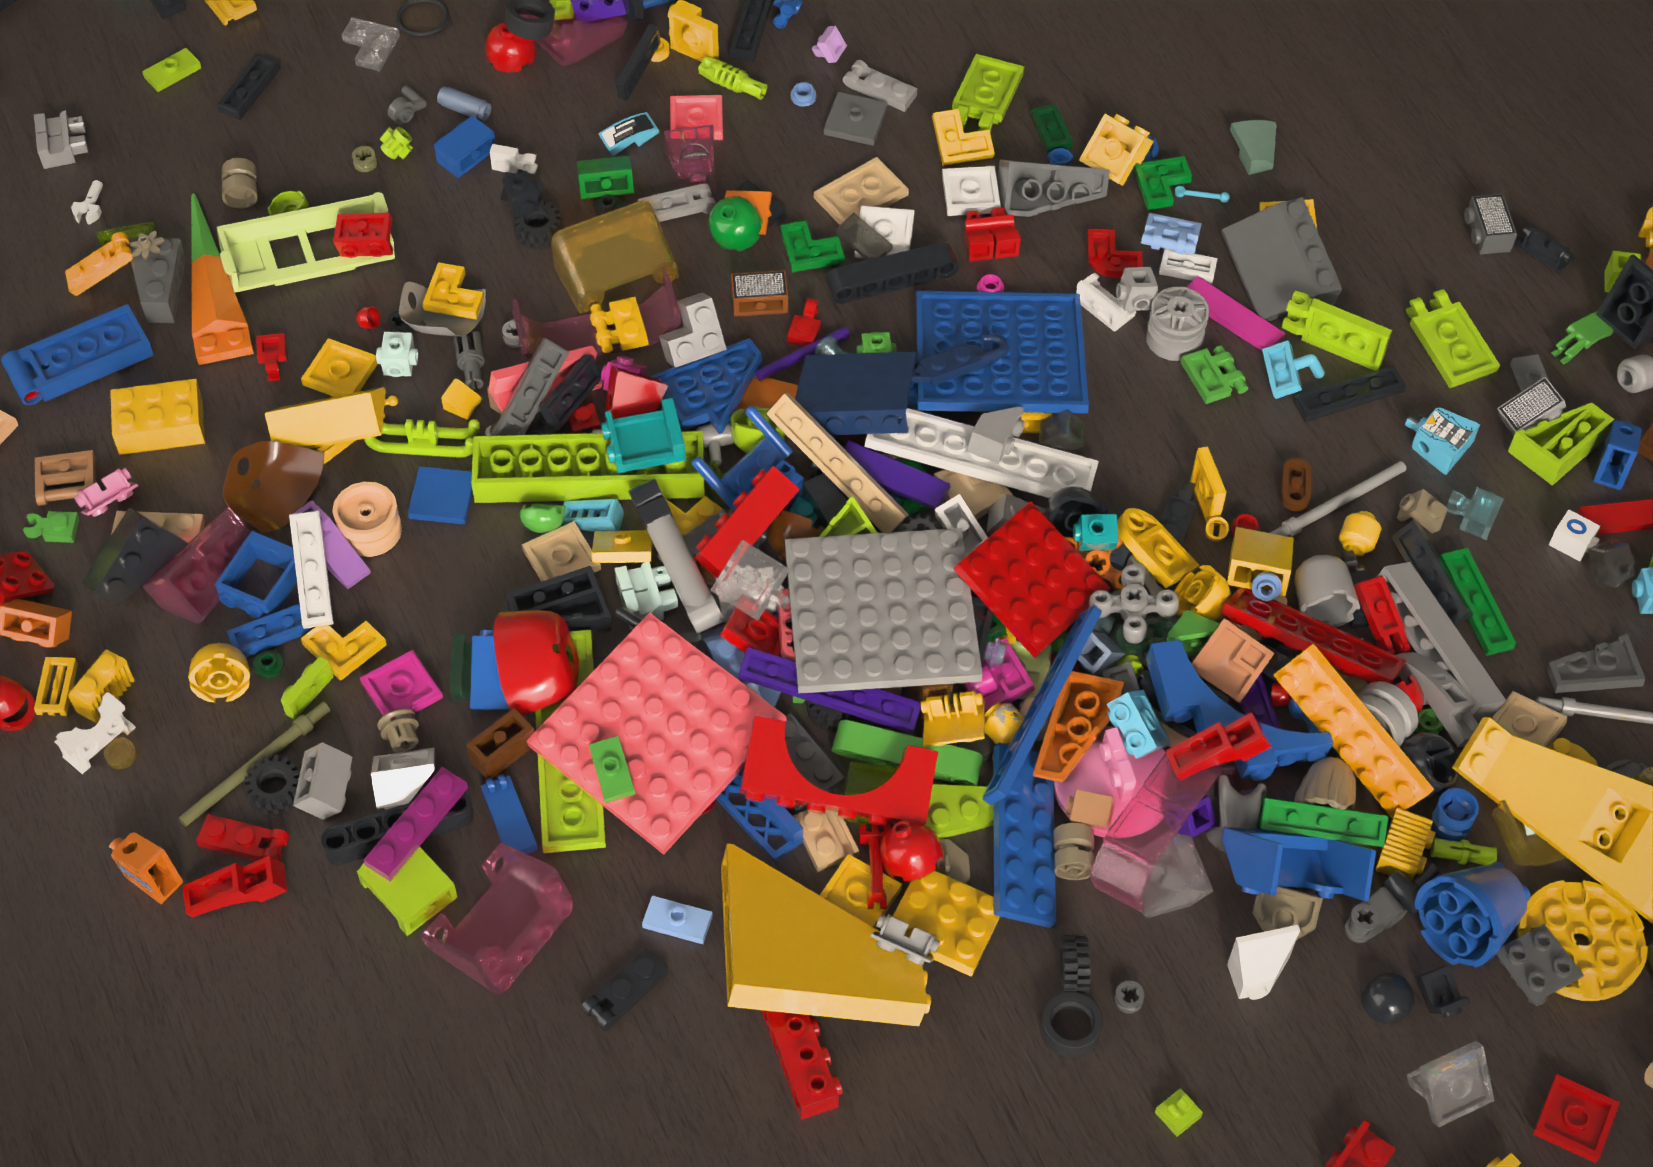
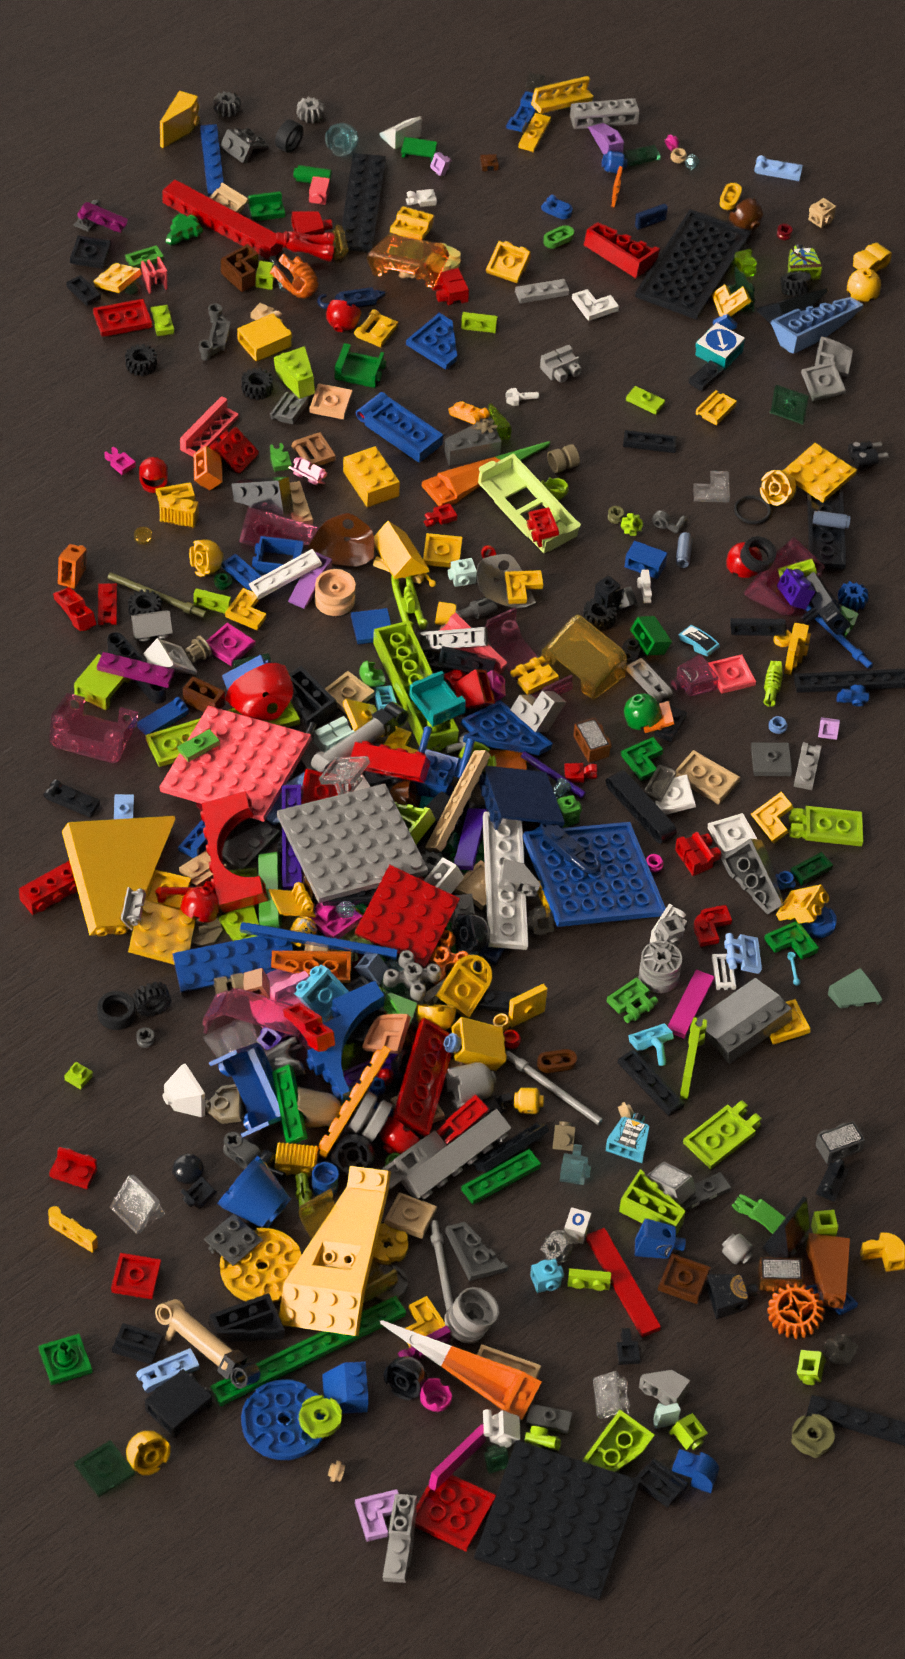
camera: 70 degrees right, 5 degrees down
white piece [55,692,136,774] -> none
teal brick [1073,514,1118,551] -> none
none -> tan plate [618,1102,634,1119]

